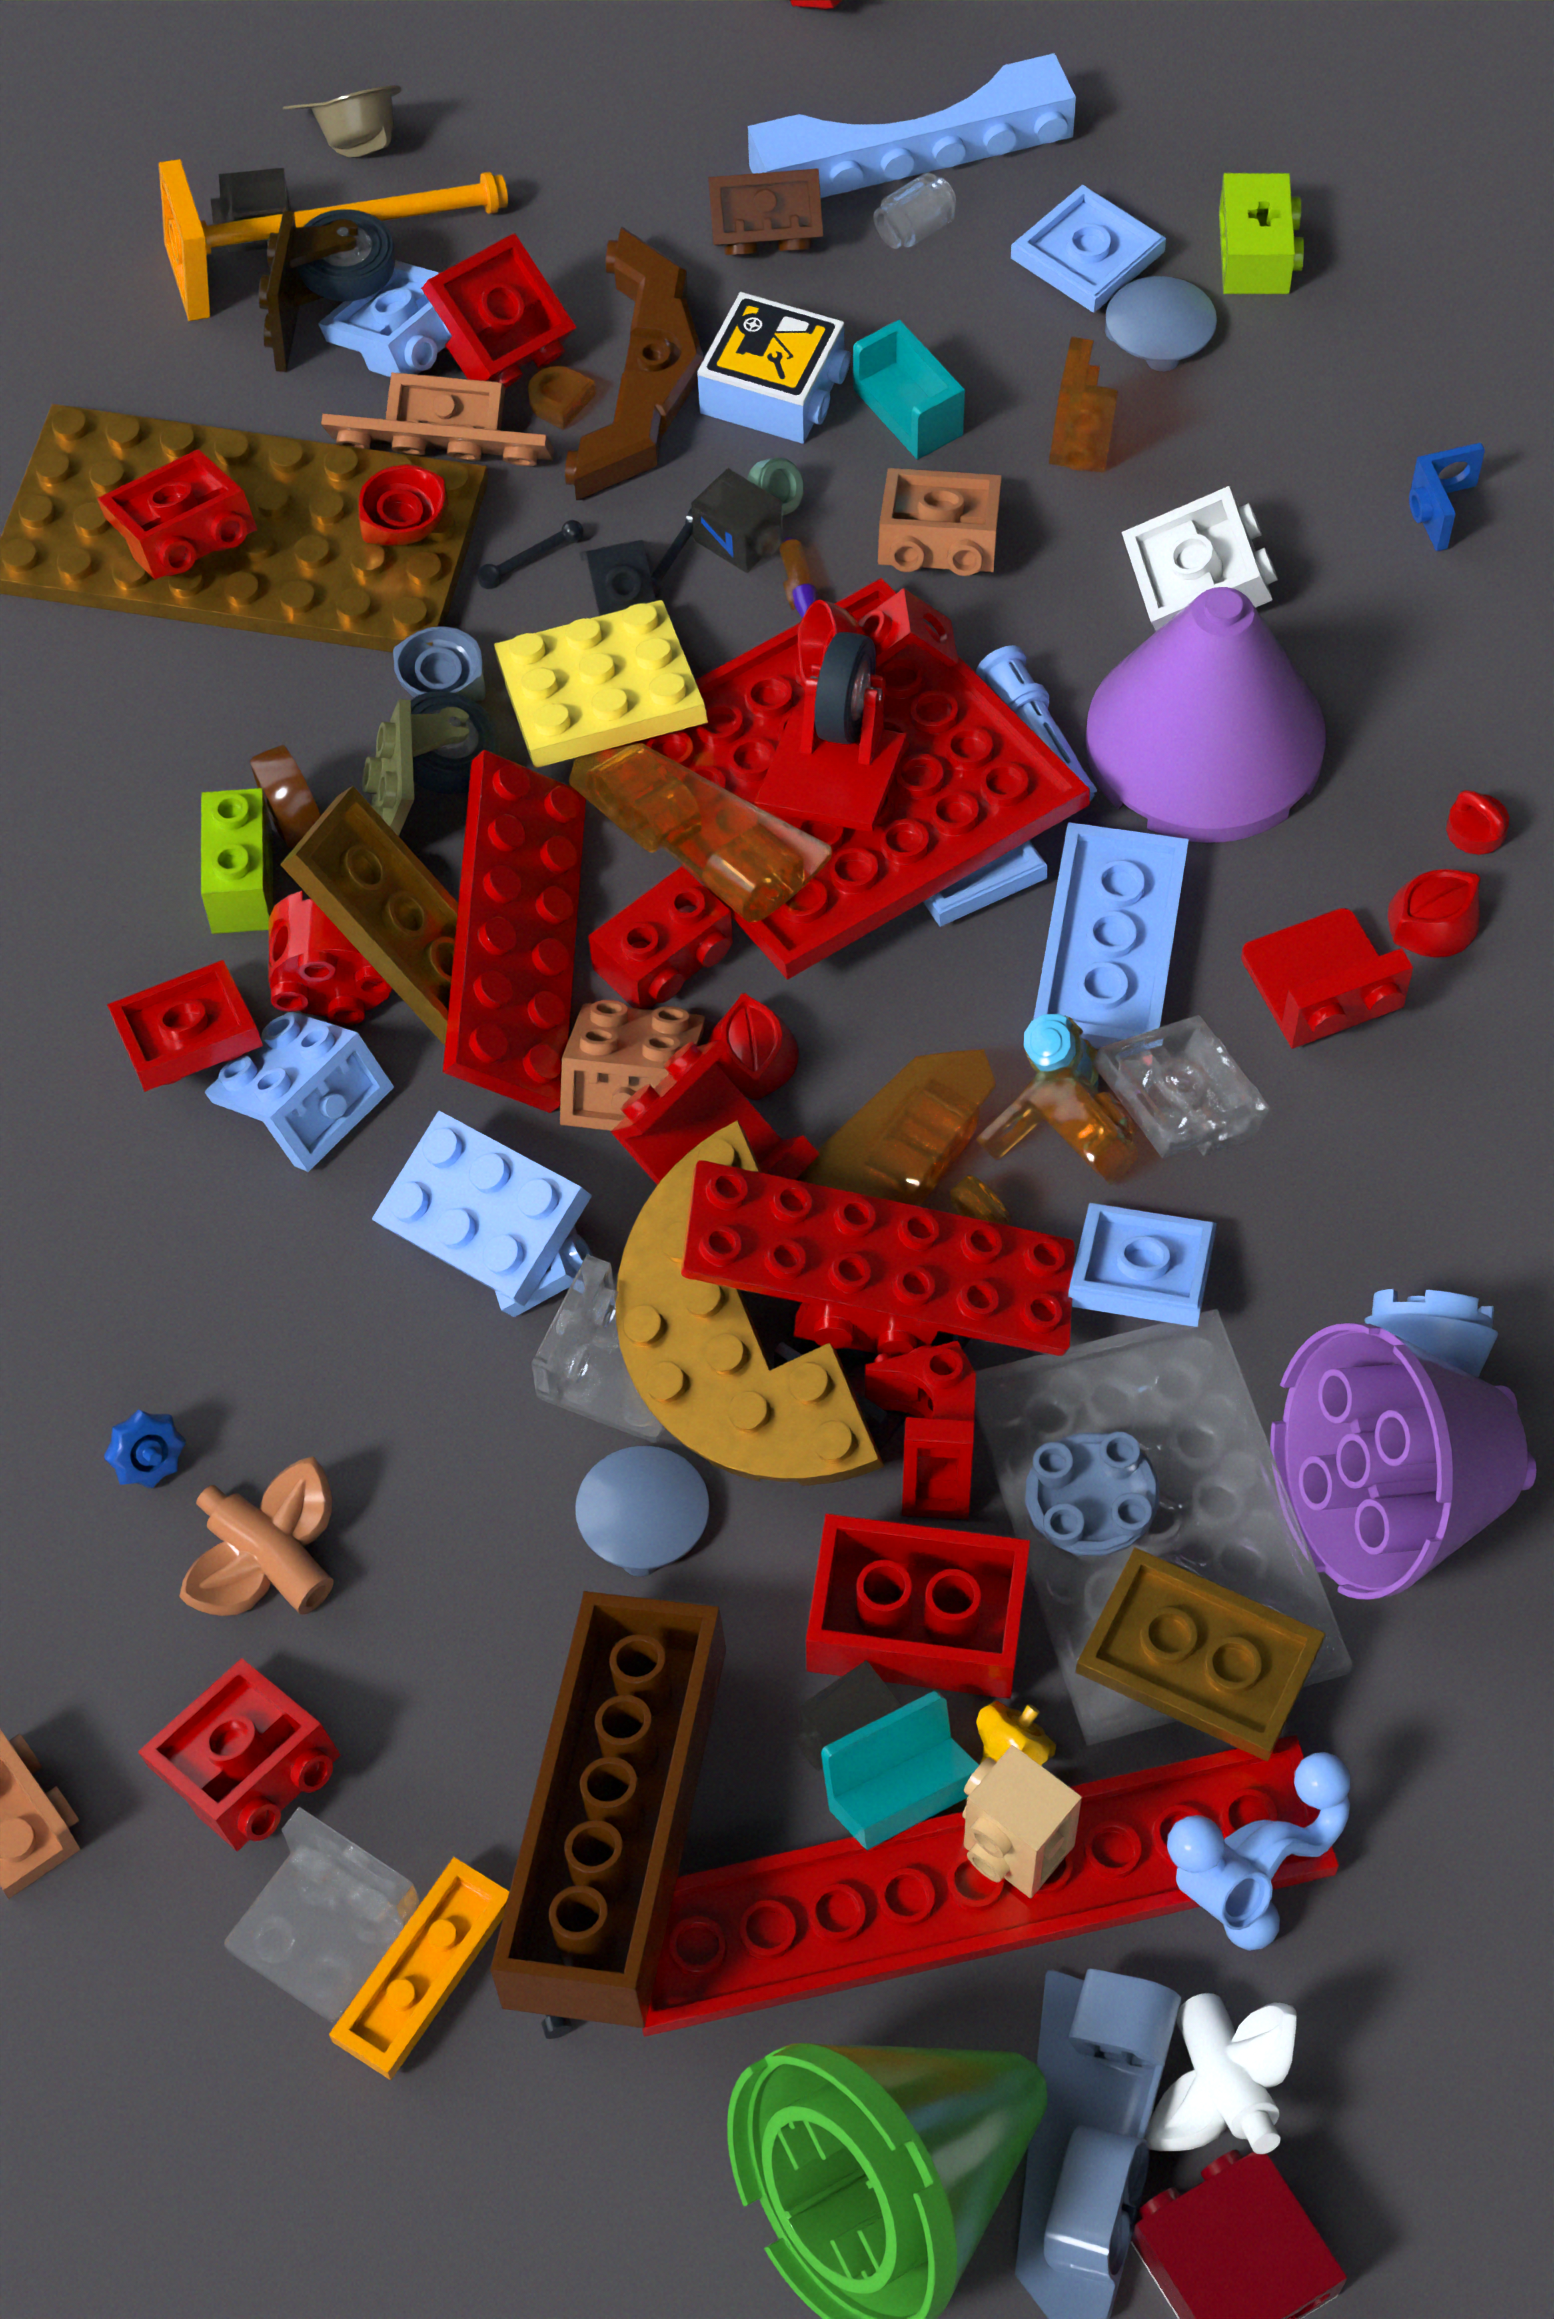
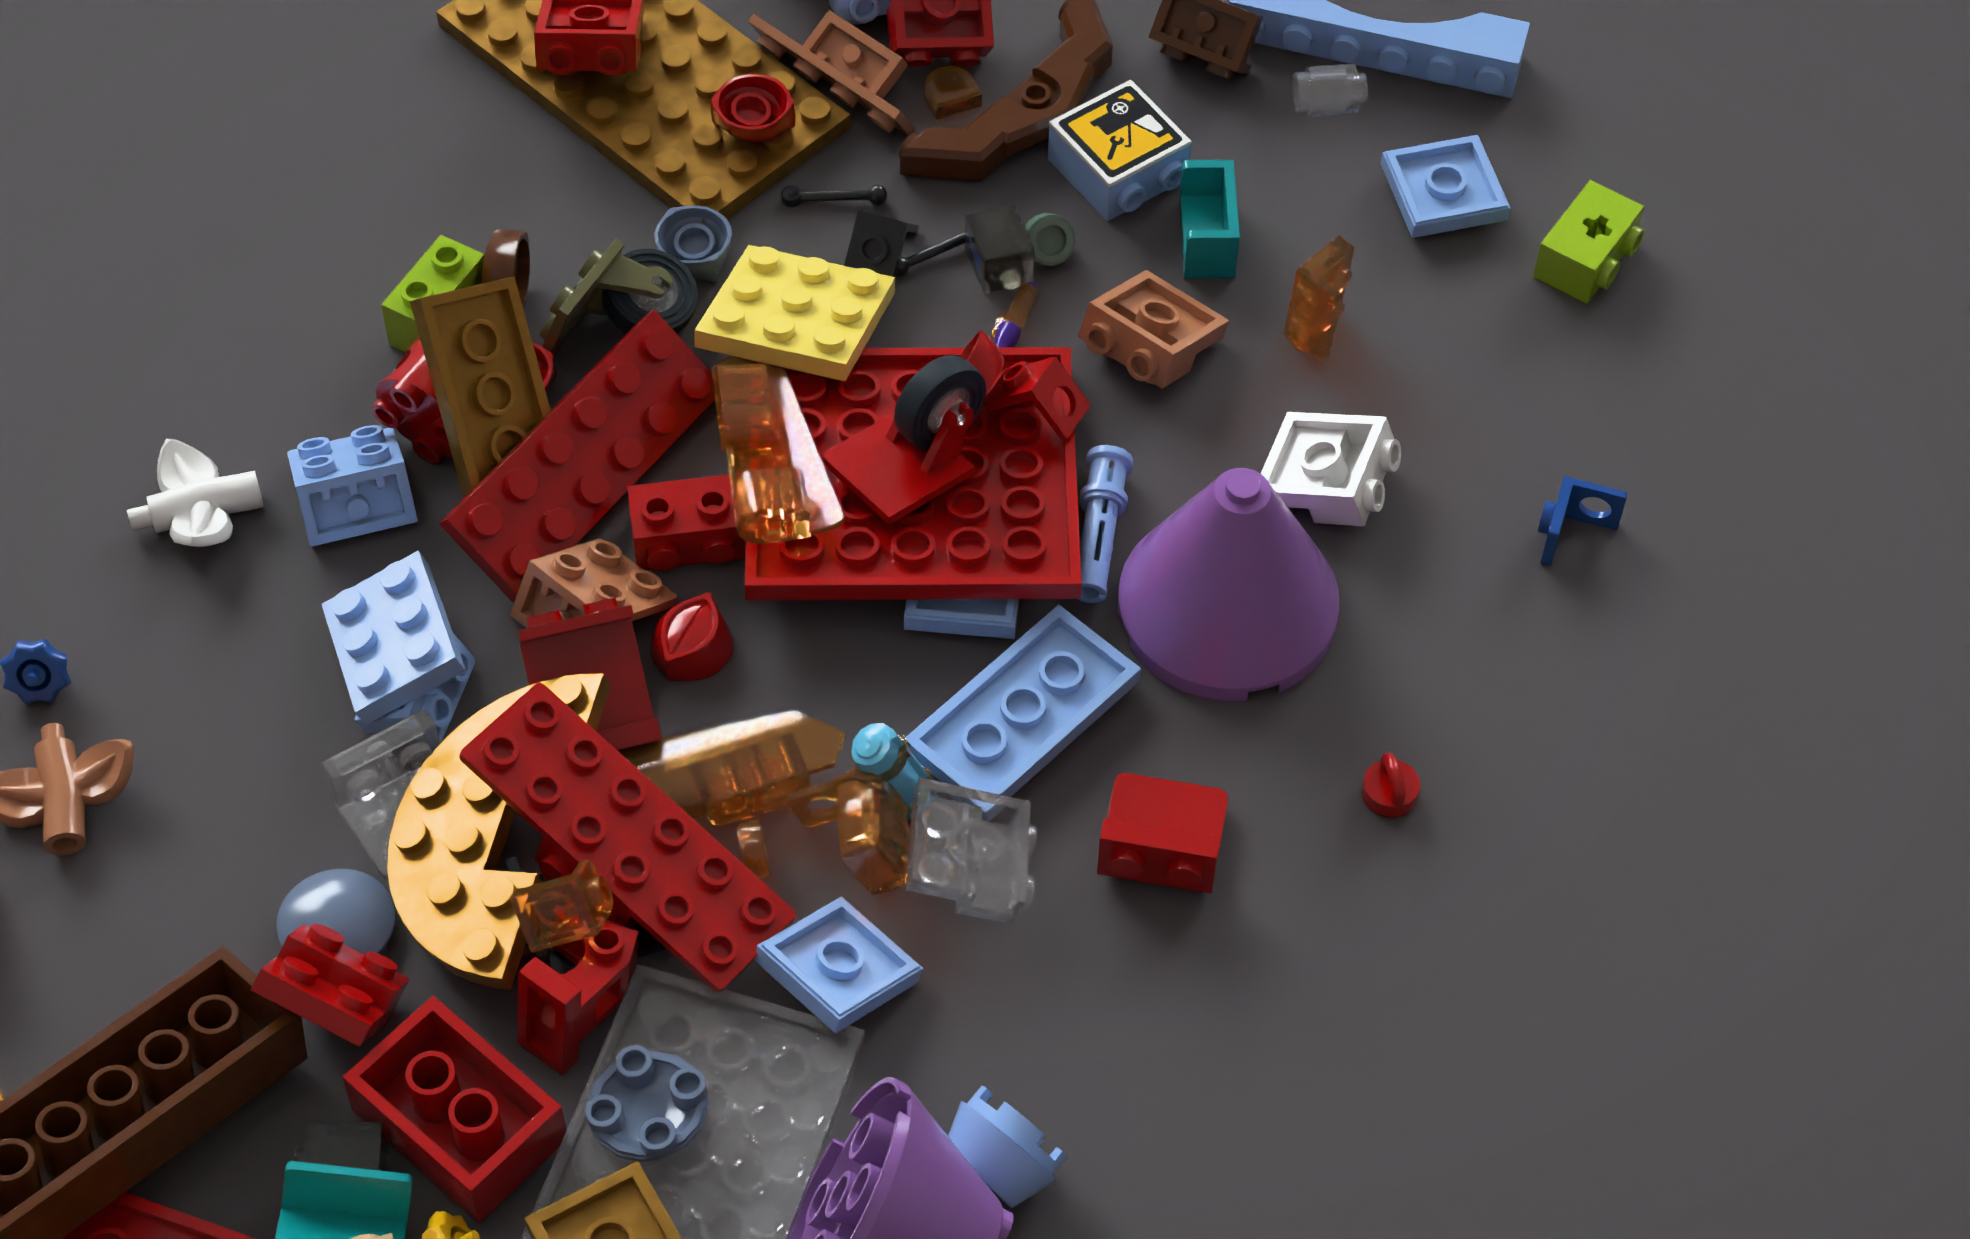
camera: 30 degrees right, 5 degrees down
red plate [107,960,263,1092] -> none
sand blue dish [1105,276,1217,372] -> none
red hat [1388,869,1481,958] -> none
none -> white plant [127,439,264,547]
none -> red plate [250,924,410,1047]
none -> clear orange bracket [510,859,613,953]

